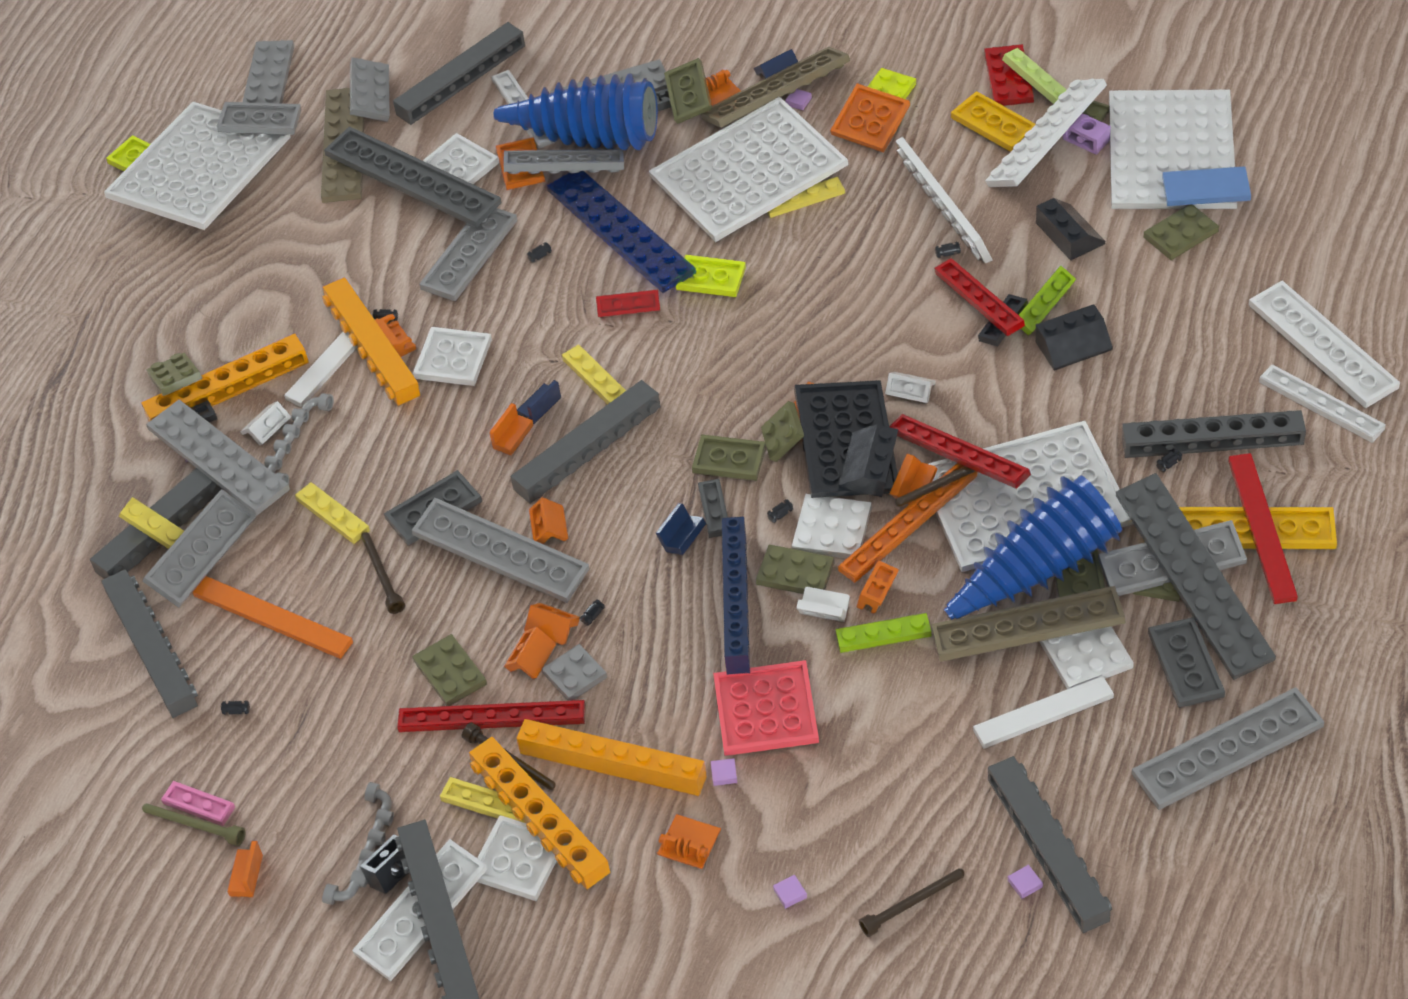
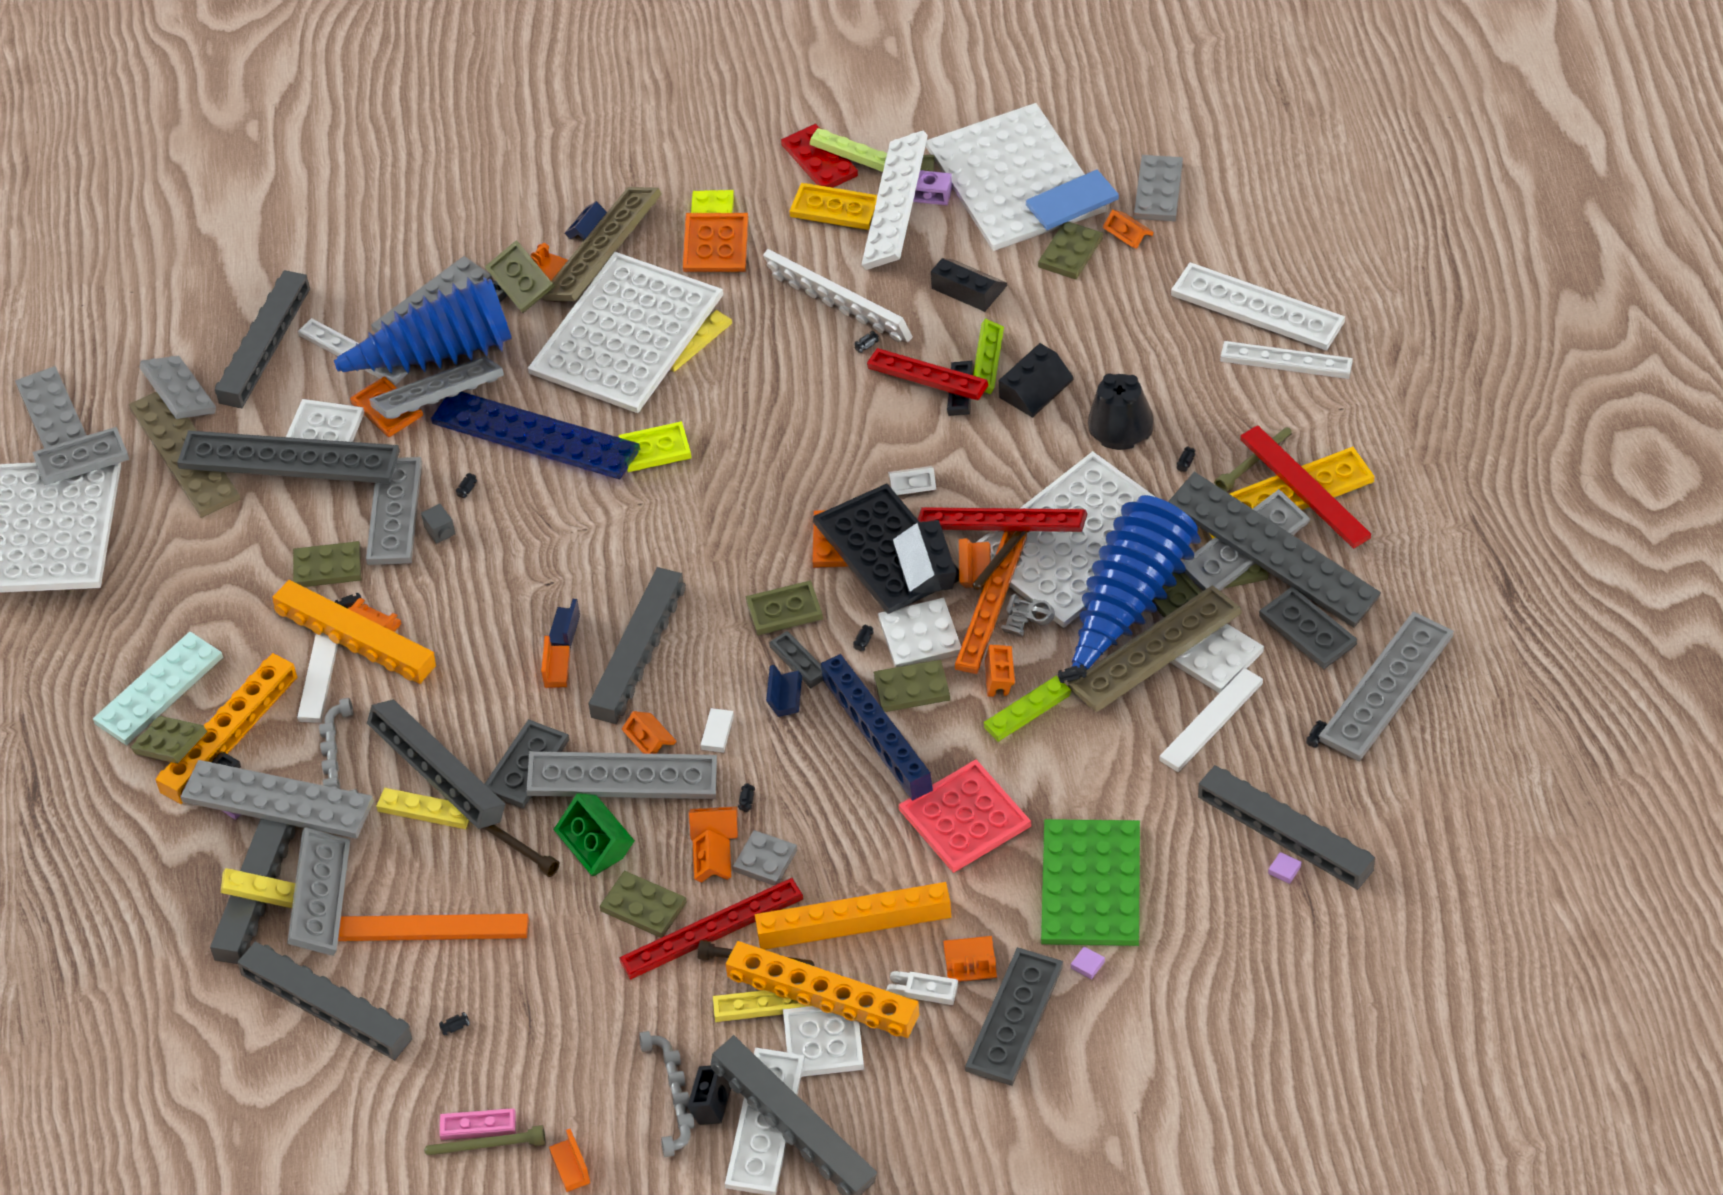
camera: 30 degrees left, 0 degrees up
white panel [240,401,291,446] -> none
white plate [413,327,492,386] -> none
light yellow plate [562,344,626,405] -> none
red plate [596,289,660,317] -> none
lavender tile [711,758,737,786] -> none
olive plate [761,401,804,462] -> none
lavender tile [785,89,812,110] -> none
white panel [797,587,850,622] -> none
dark brown piece [859,868,965,937] -> none
dark grey brick [1122,410,1306,458] -> none
none -> light aqua plate [93,632,223,746]
none -> olive plate [293,541,361,587]
none -> dark grey brick [367,699,505,829]
none -> dark grey brick [421,504,456,544]
none -> green slope [553,793,635,876]
none -> white tile [701,708,734,753]
none -> white hinge [886,971,958,1005]
none -> dark grey plate [965,947,1063,1086]
none -> light grey piece [1001,594,1055,636]
none -> bright green plate [1041,819,1140,946]
none -> black piece [1058,664,1087,684]
none -> black cone [1088,373,1154,450]
none -> orange panel [1102,209,1154,249]
none -> light grey plate [1134,155,1183,221]
none -> olive piece [1214,427,1292,492]
none -> black piece [1306,720,1327,748]

